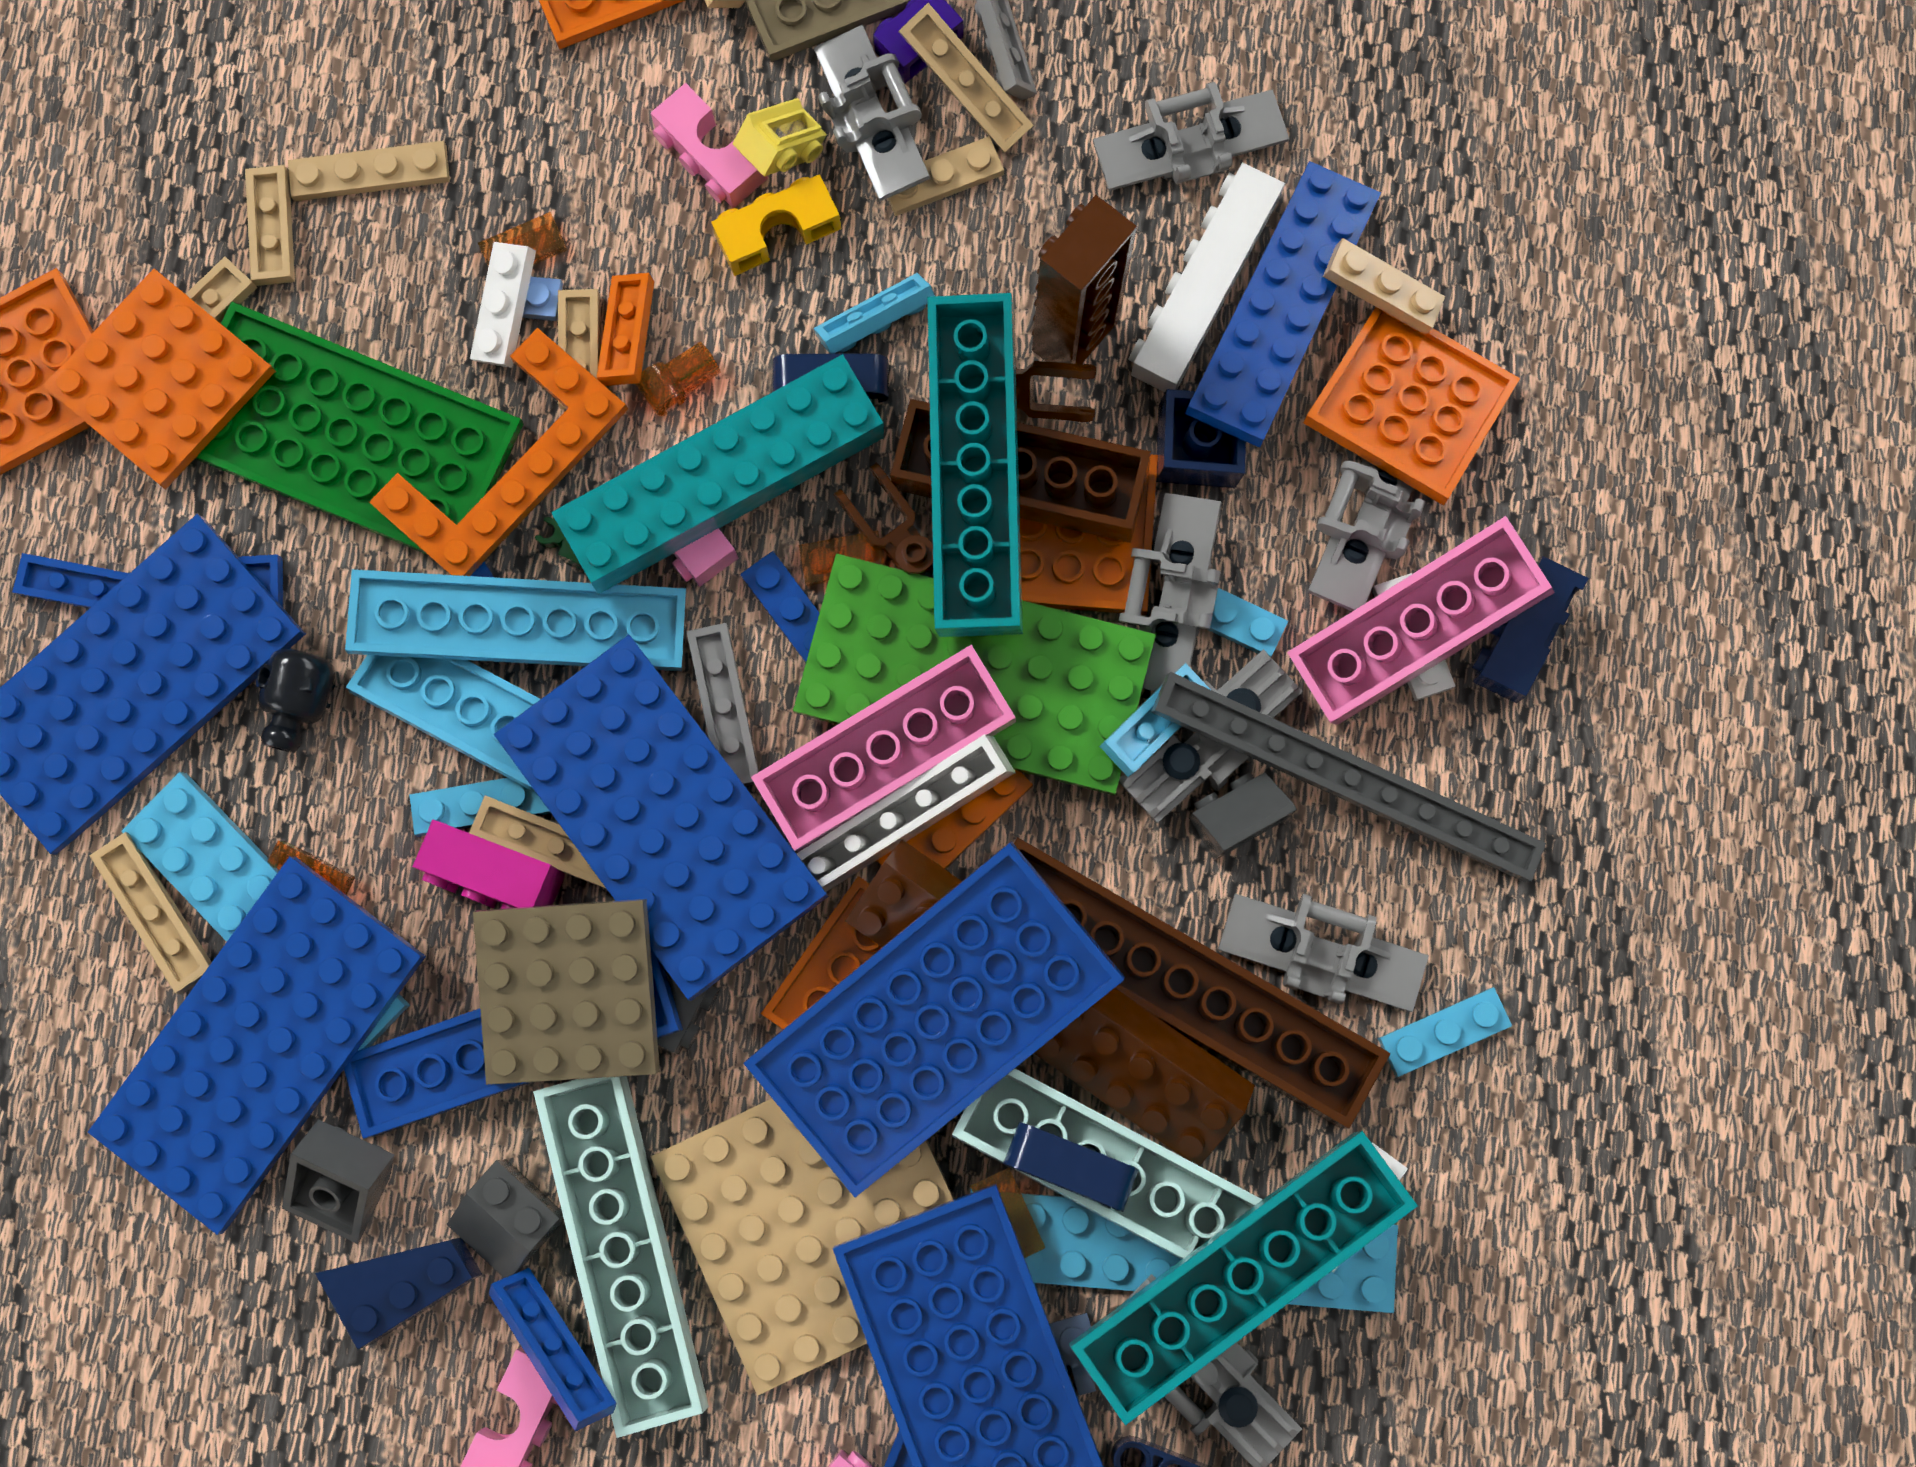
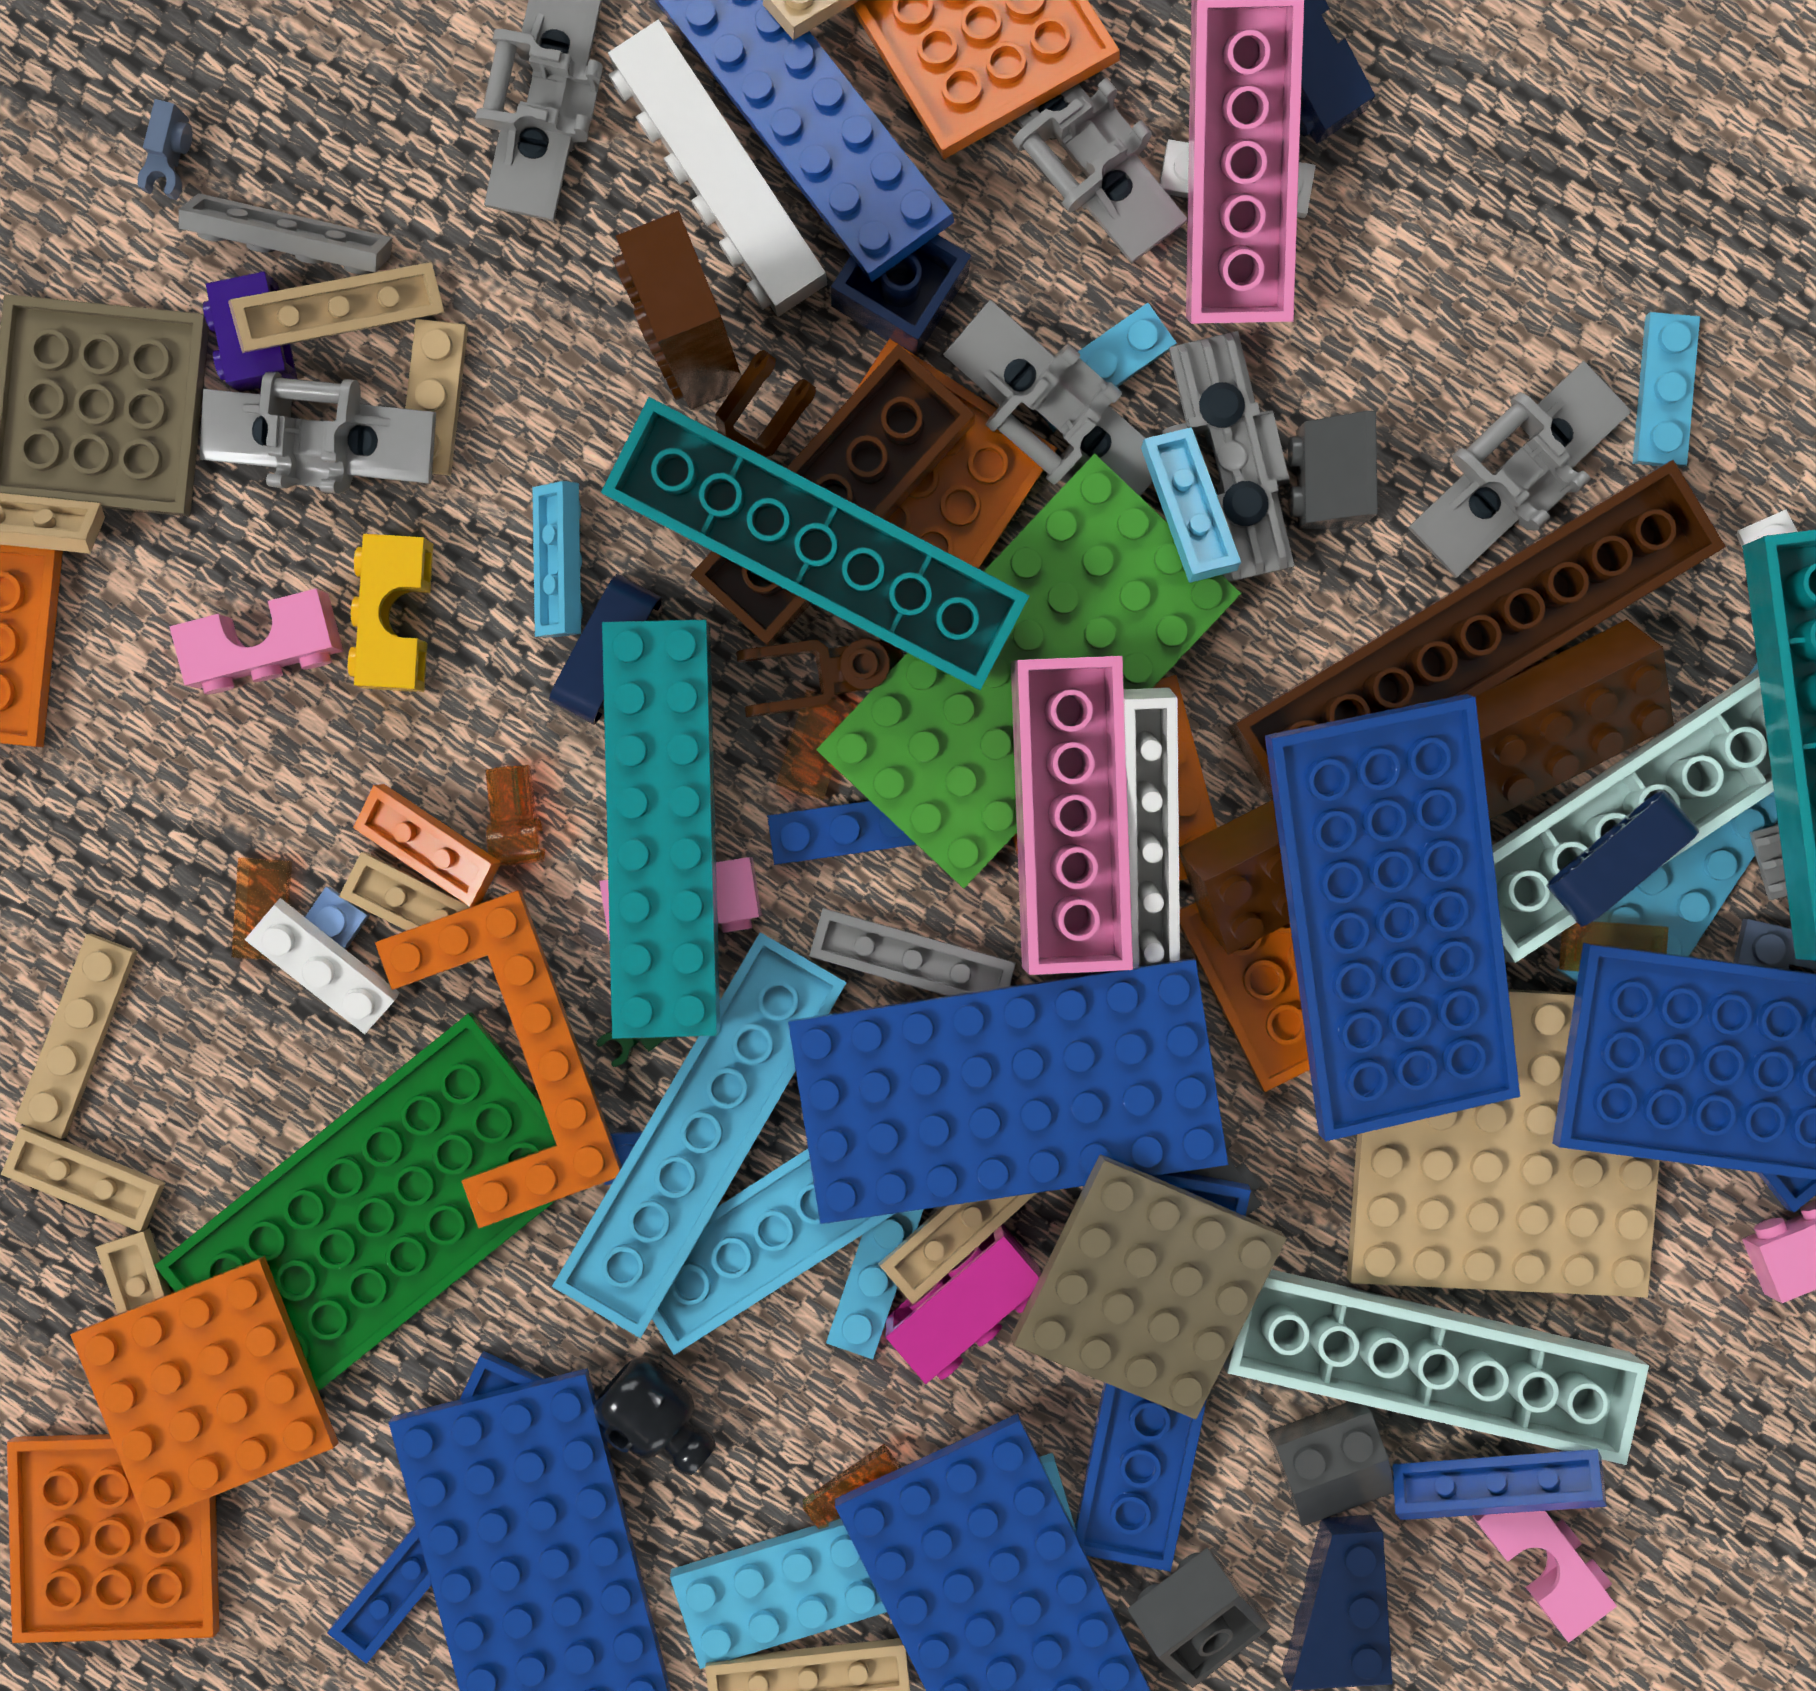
camera: 65 degrees left, 10 degrees up
light yellow window [732,98,827,177] -> none
dark grey plate [1151,672,1546,882] -> none

